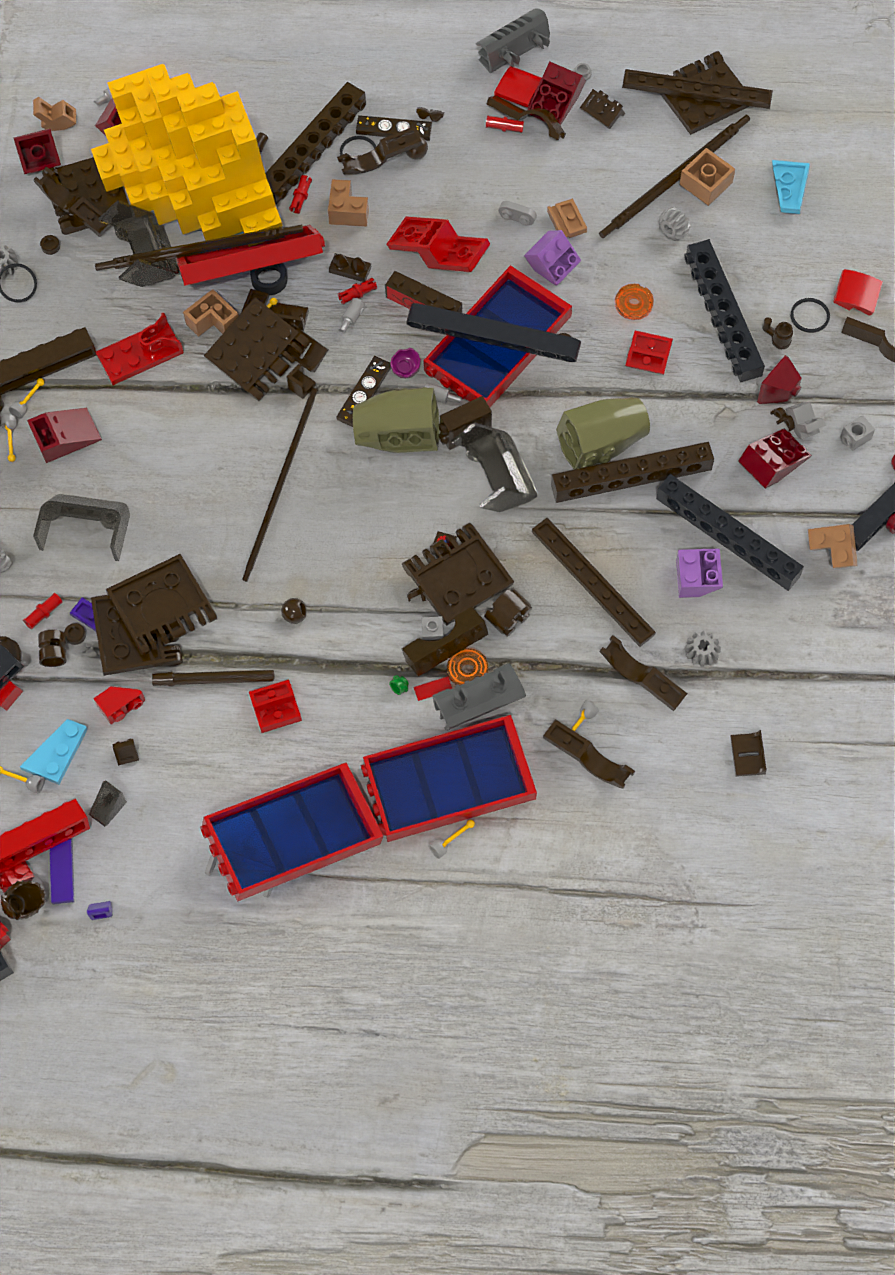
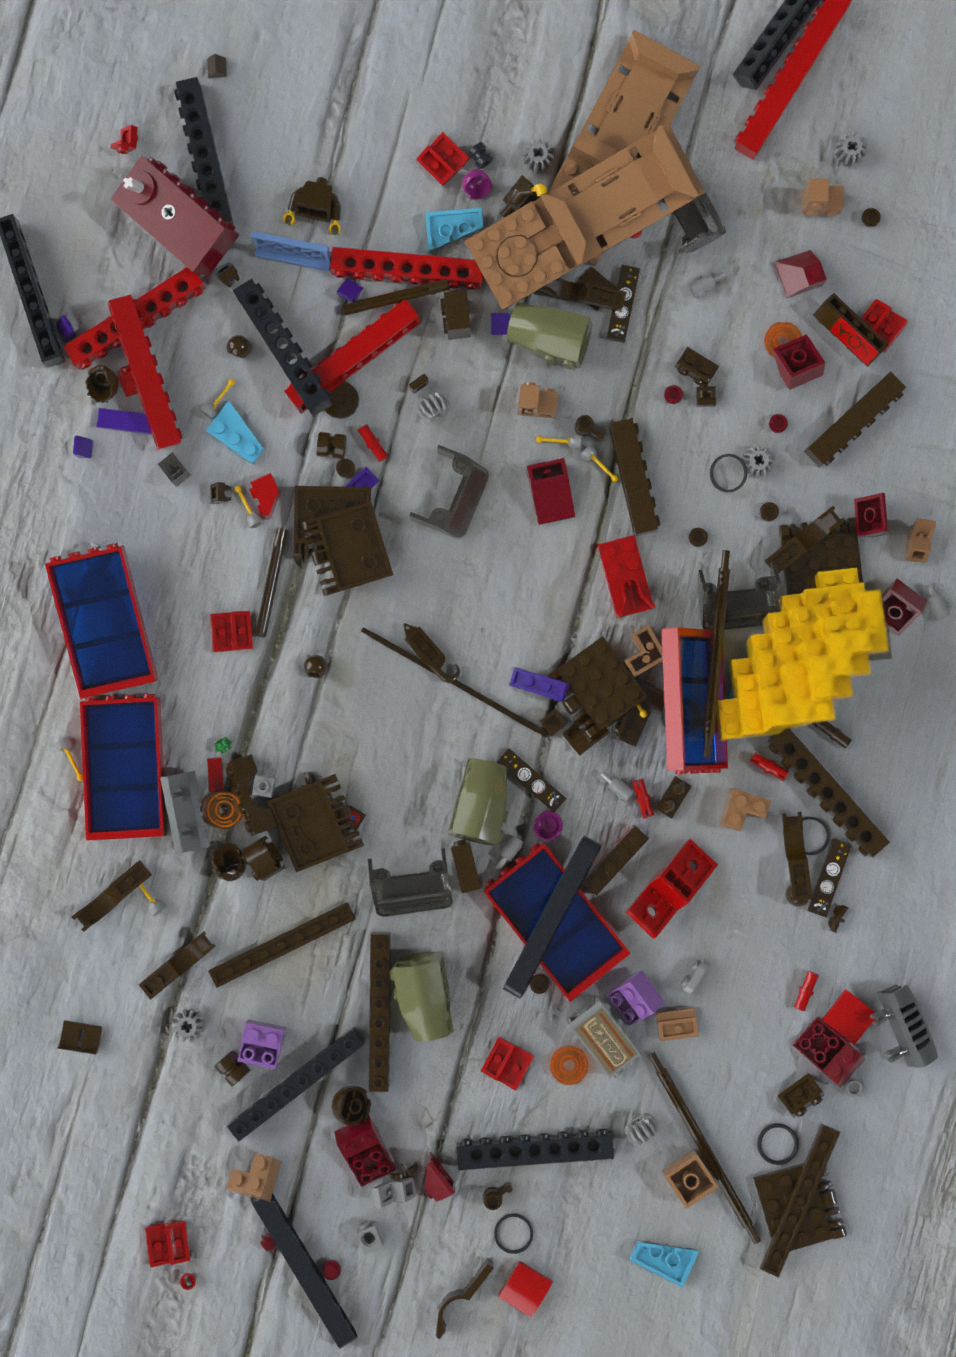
camera: 100 degrees right, 20 degrees up
dark brown piece [486,96,566,140] -> none
none -> dark brown hair [211,843,246,881]
none -> dark brown wheel [214,1050,251,1087]
none -> hinge [234,485,264,529]
none -> dark brown cylinder [331,1086,371,1126]
none -> dark brown plate [403,623,460,683]
none -> dark purple tile [509,667,569,702]
none -> slope [566,996,641,1078]
none -> dark brown plate [688,528,708,547]
none -> black tyre [757,1123,798,1165]

